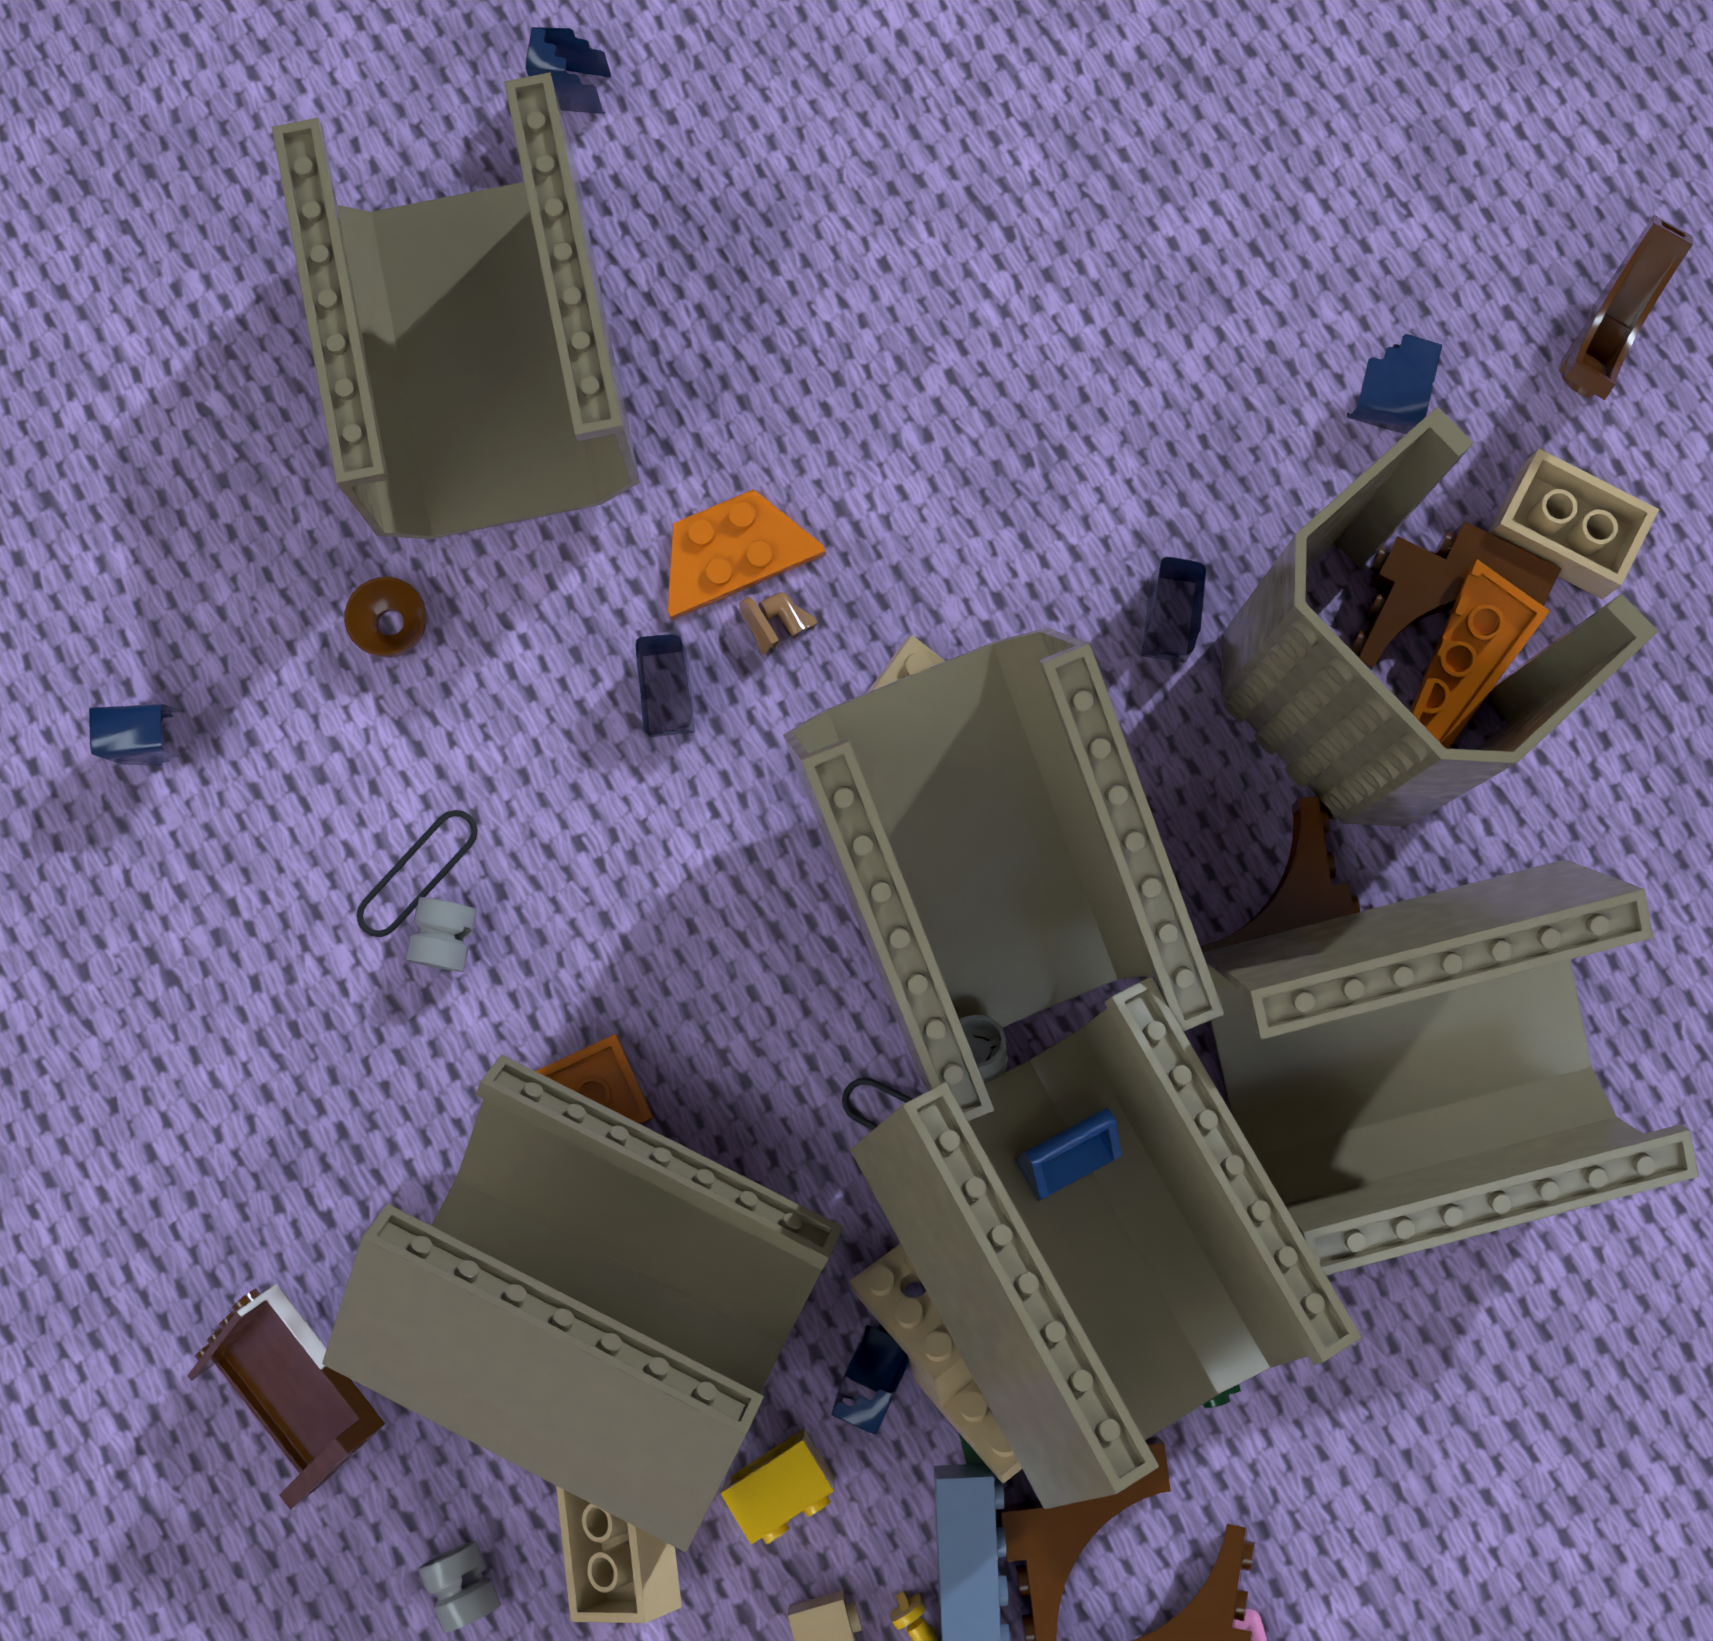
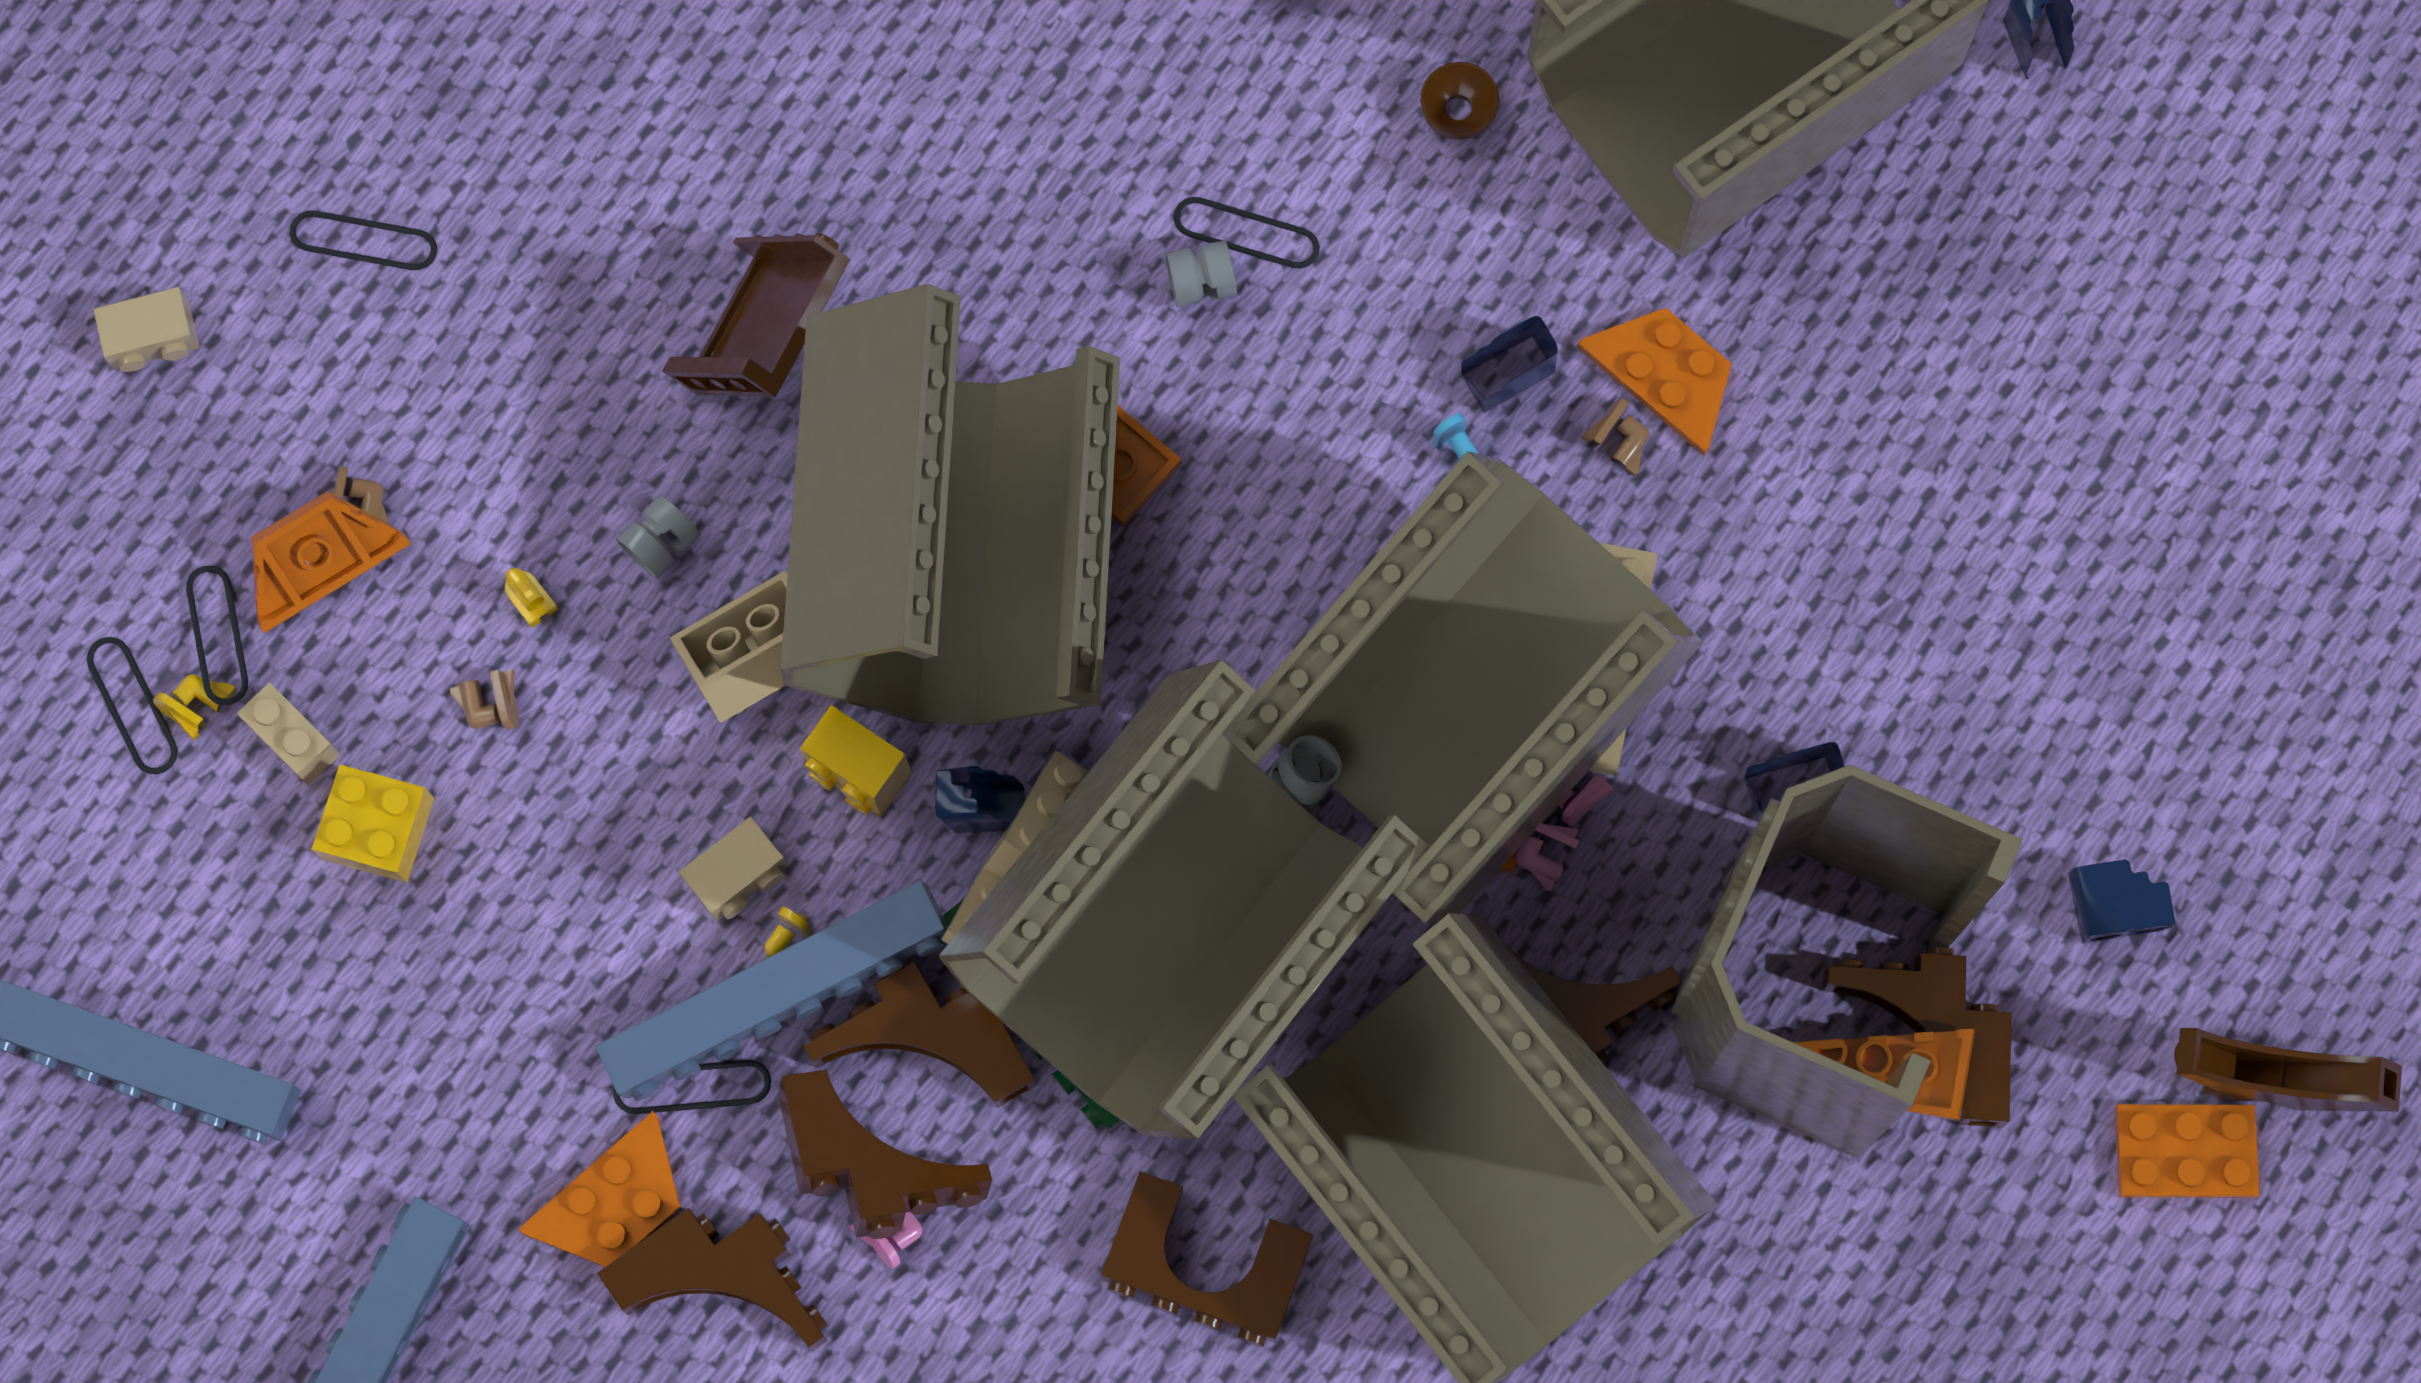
camera: 70 degrees right, 5 degrees down
blue tile [1015,1108,1122,1201] -> none
tan brick [1488,448,1659,599] -> none
none -> reddish brown arch [1101,1171,1313,1347]
none -> medium azure piece [1432,413,1478,462]
none -> orange plate [2114,1104,2260,1198]

